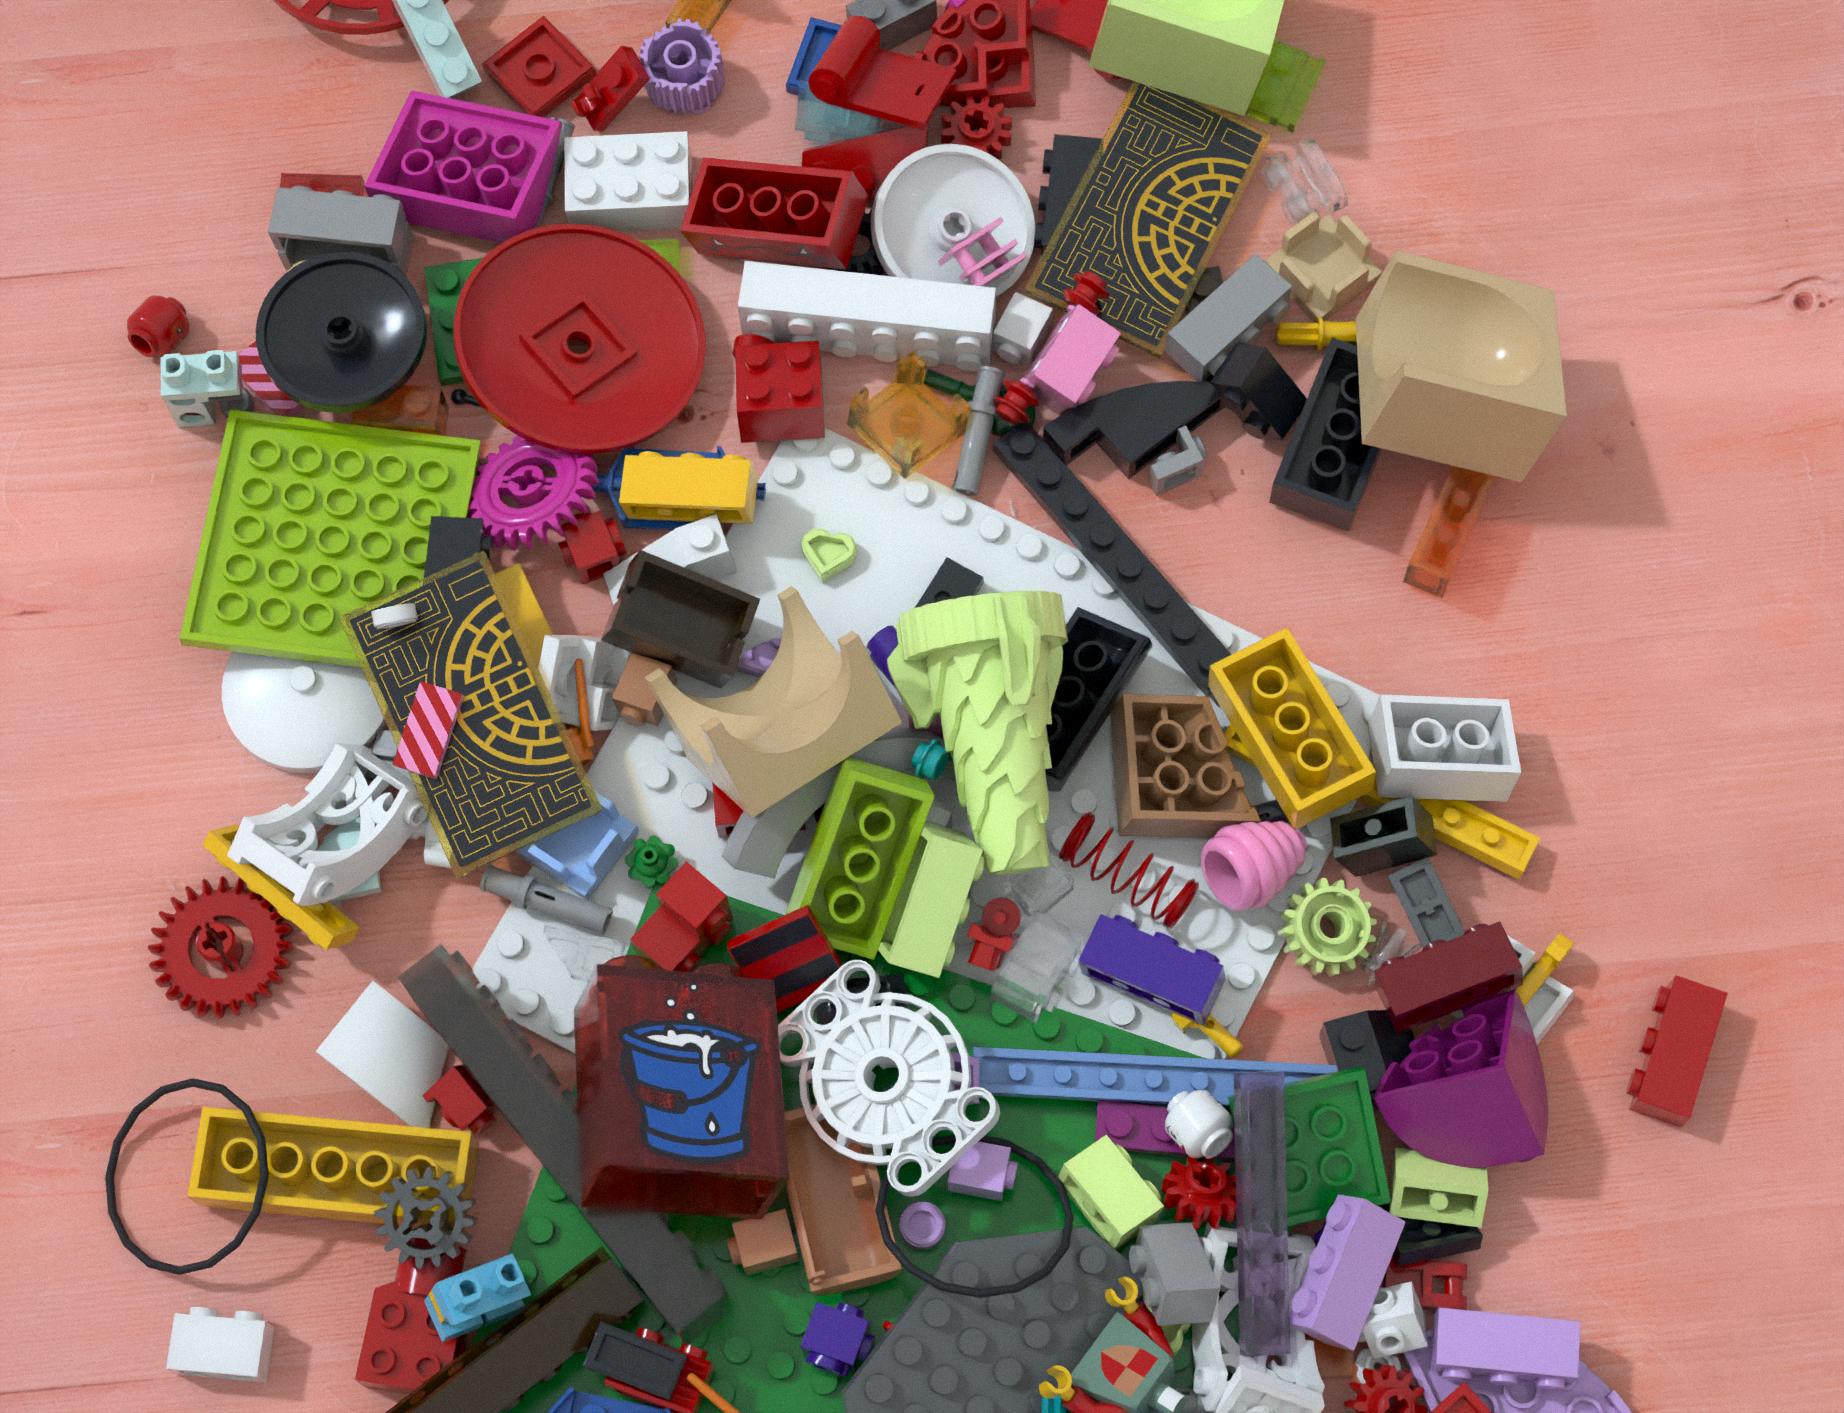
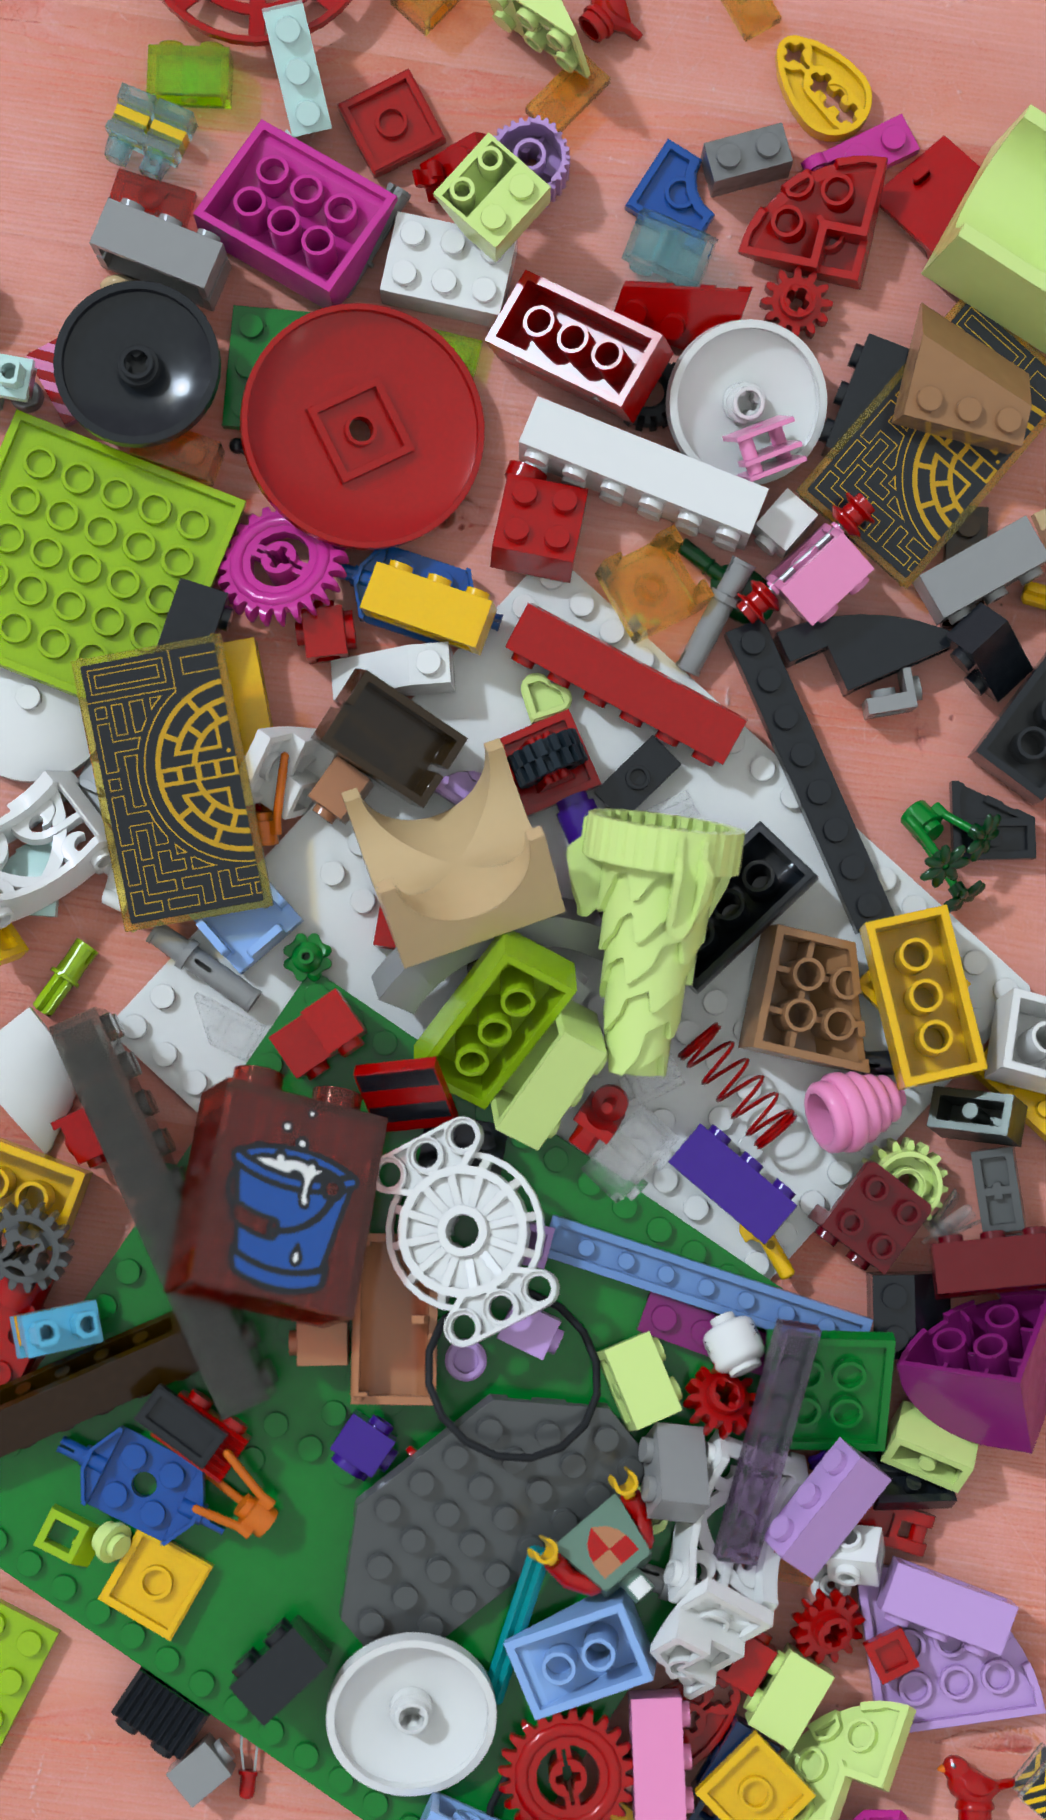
camera: 10 degrees right, 15 degrees up
white tile [371,603,418,629] -> none
tile [392,681,464,780] -> none
red door [808,15,957,130] -> none
teal plate [911,739,950,782] -> none
none -> lime axle [33,938,99,1016]
none -> clear light blue hips [104,82,198,182]
none -> clear neon green brick [146,40,234,109]
none -> yellowish green slope [433,132,551,263]
none -> plate [500,709,601,817]
none -> red brick [505,603,748,767]
none -> dark red bracket [808,1161,932,1275]
none -> medium nougat wedge [892,303,1032,454]
none -> plant [901,800,1001,913]
none -> black wing [949,781,1036,861]

